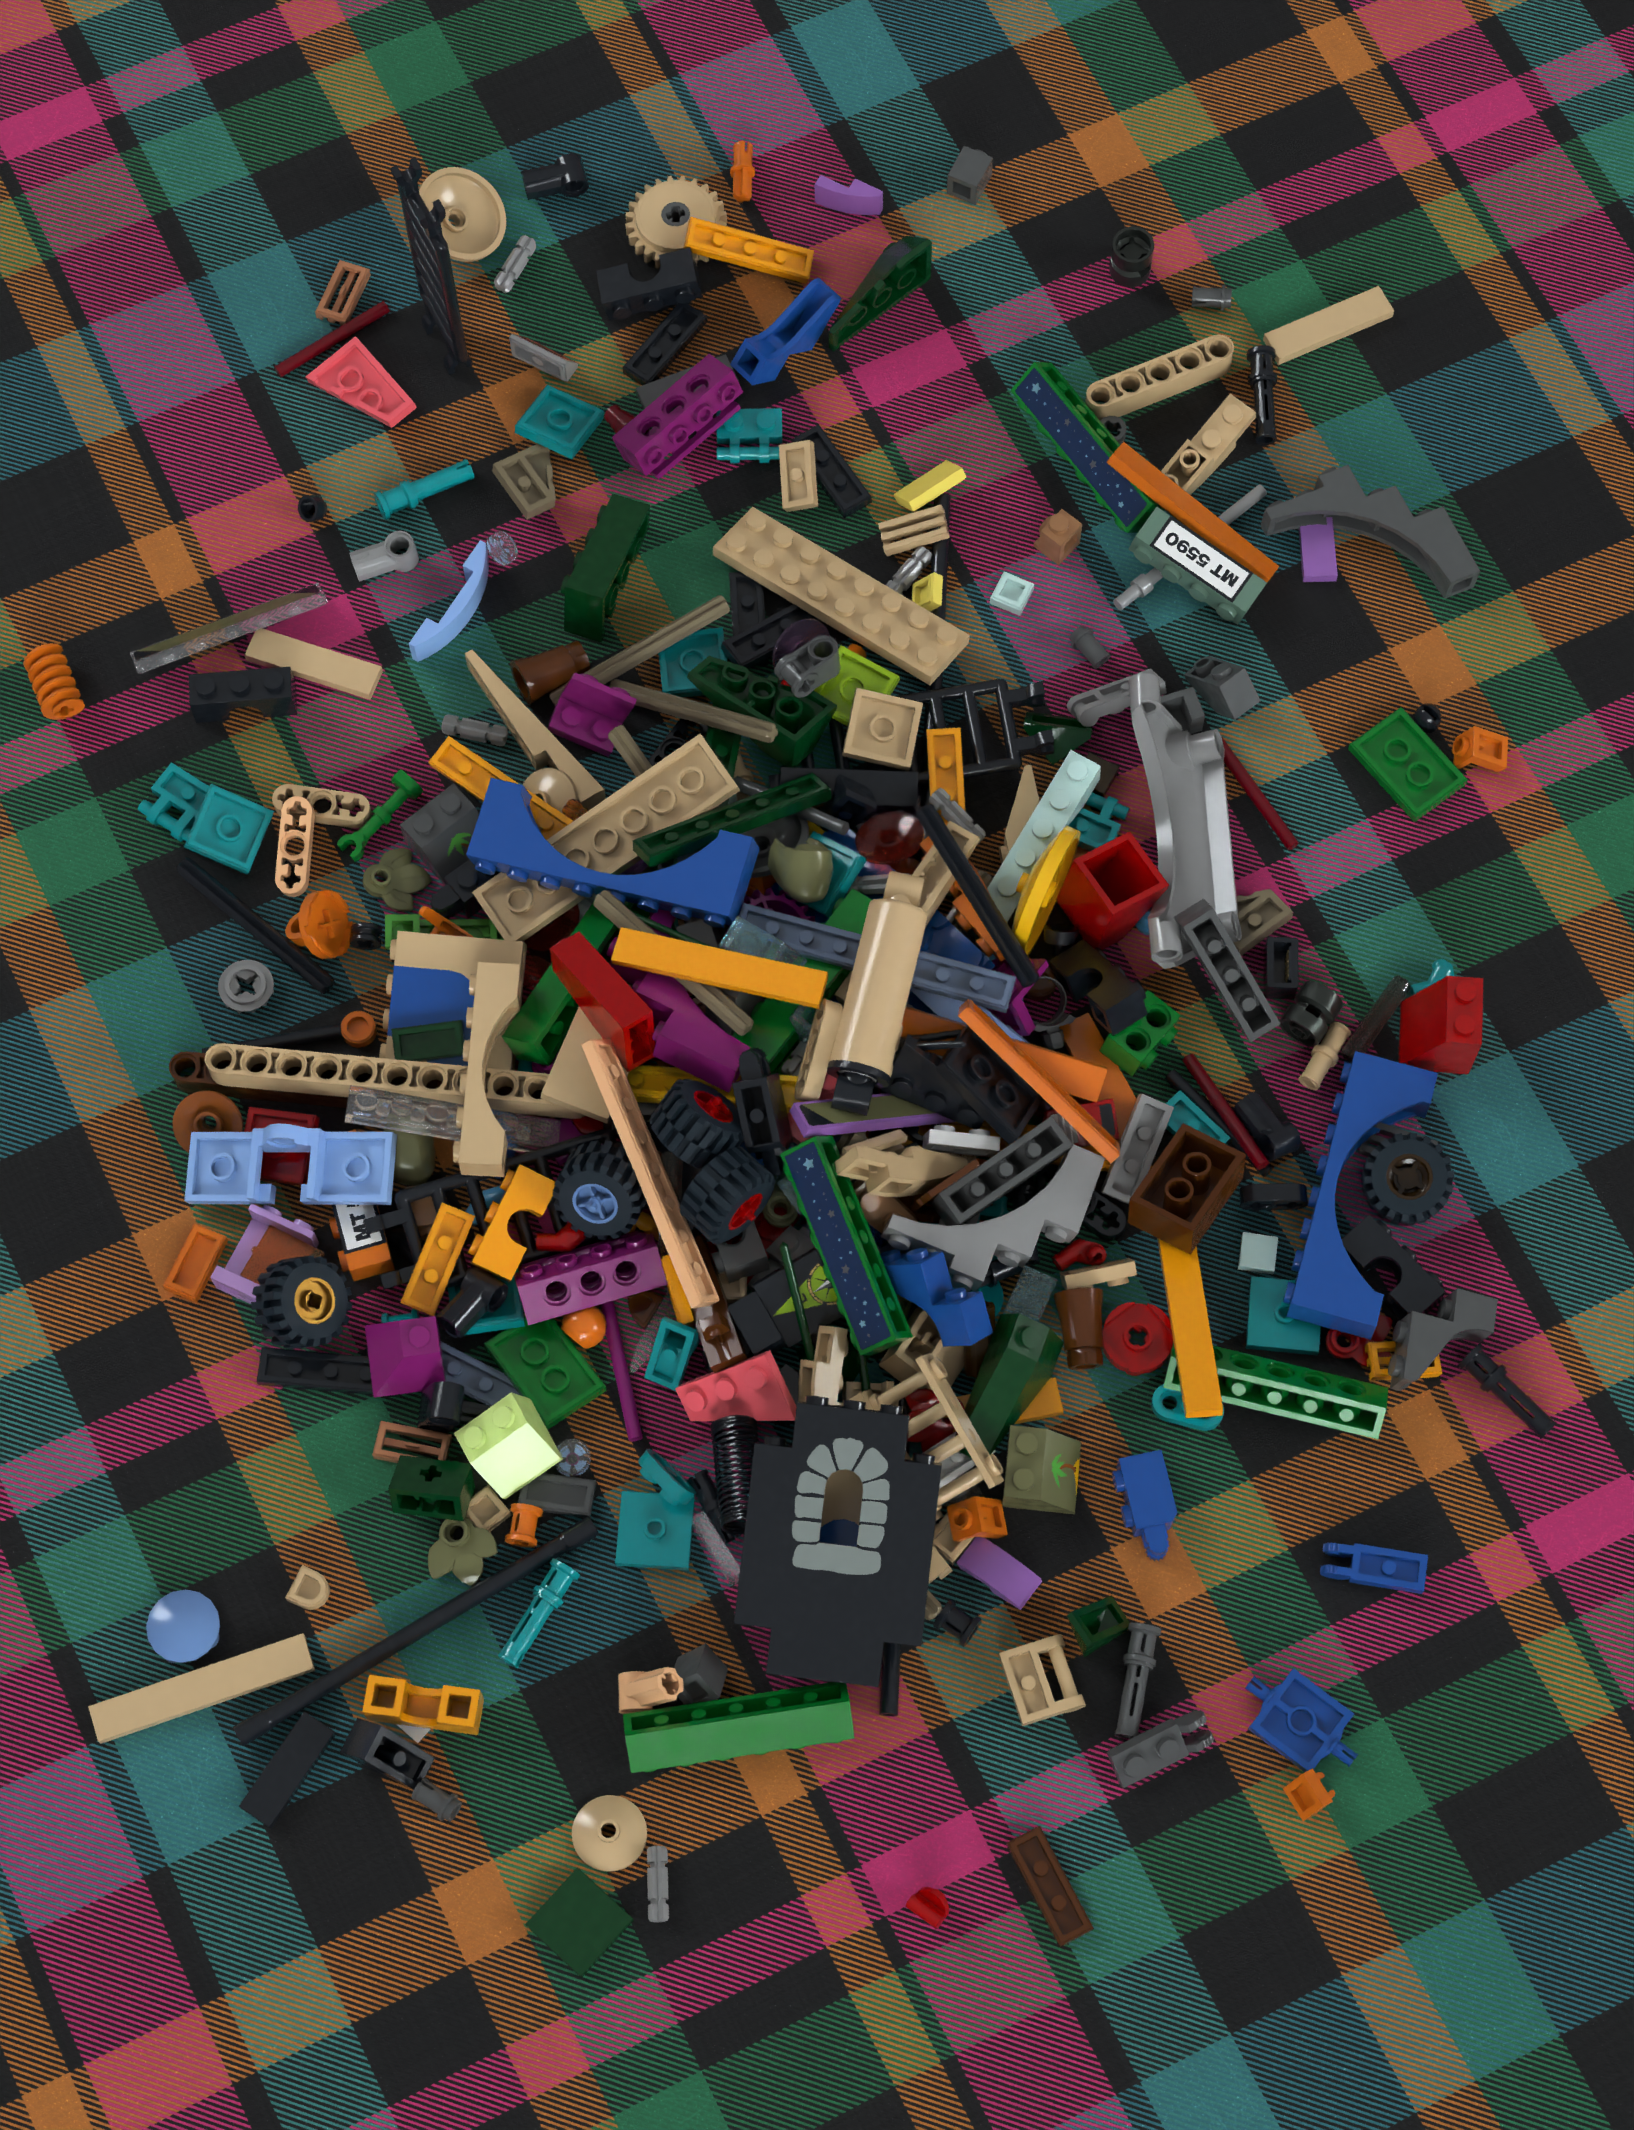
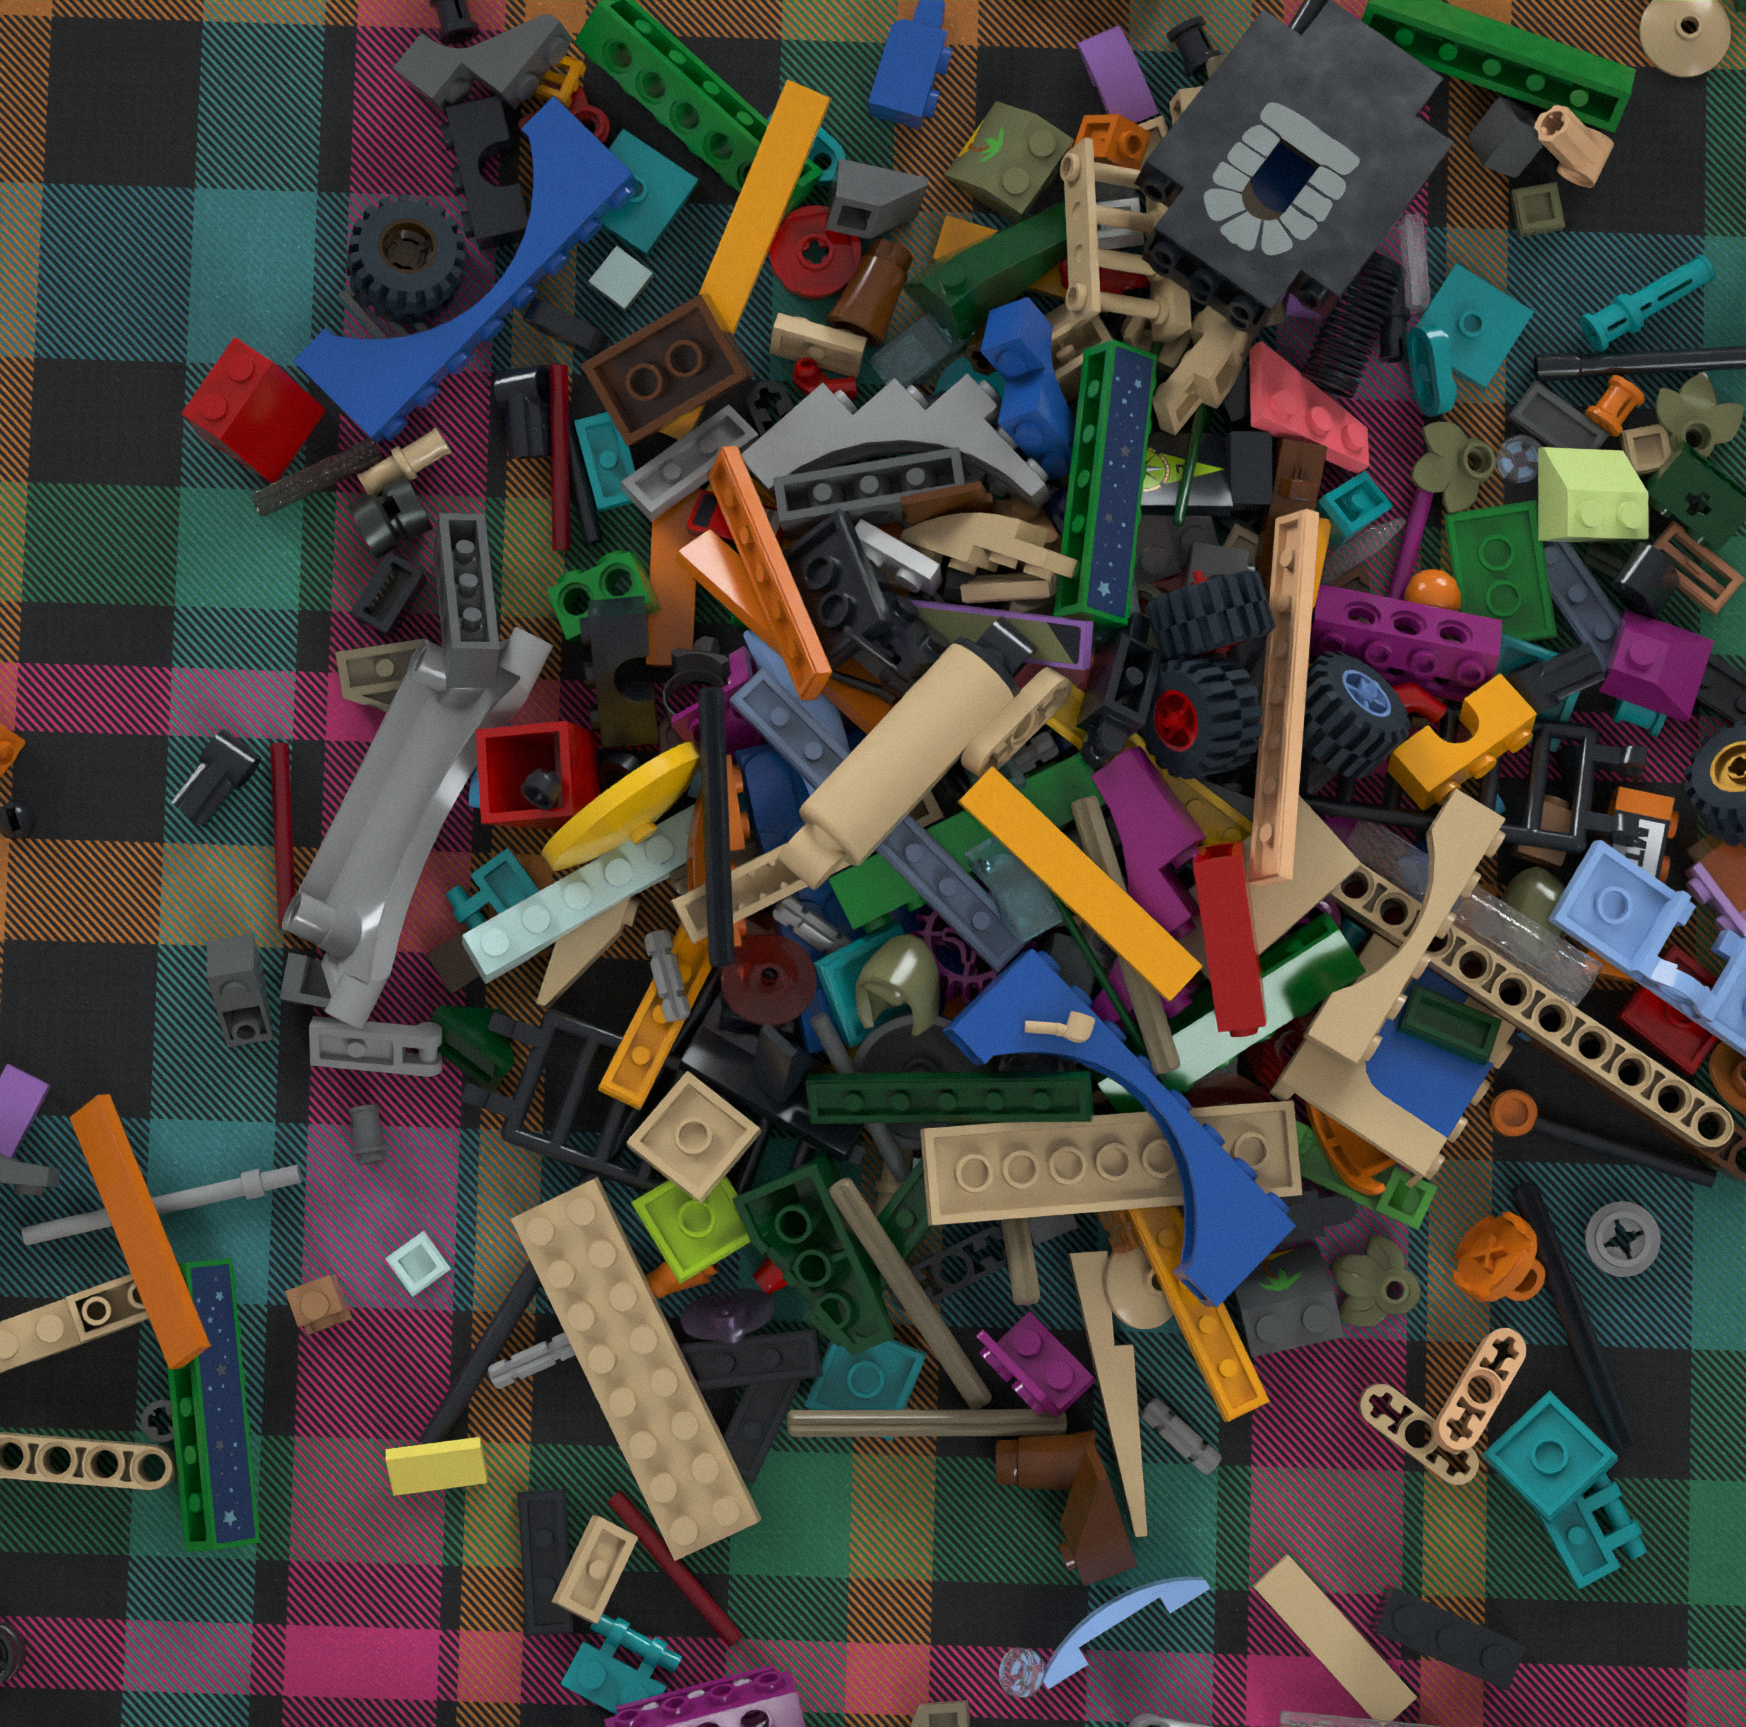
camera: 155 degrees left, 15 degrees up
green piece [337,769,423,862] -> none
black bush [350,922,382,950] -> none
light orange tile [400,1202,475,1316] -> none
dark green wedge [561,494,650,642] -> none
dark grey piece [774,635,841,698] -> none
tan tile [878,504,950,557] -> none
light yellow tile [912,572,943,612] -> none
brick [1128,507,1267,625] -> none
green tile [1348,707,1468,823] -> none
teal arm [1410,959,1454,996] -> none
none -> black piece [170,729,262,828]
none -> black hinge [520,768,562,810]
none -> dark red bar [607,1490,743,1647]
none -> dark grey slope [825,158,929,239]
none -> tan hand [1024,1011,1095,1043]
none -> reddish brown slope [1058,1443,1137,1586]
none -> olive plate [1411,422,1496,513]
none -> olive tile [1509,182,1565,238]

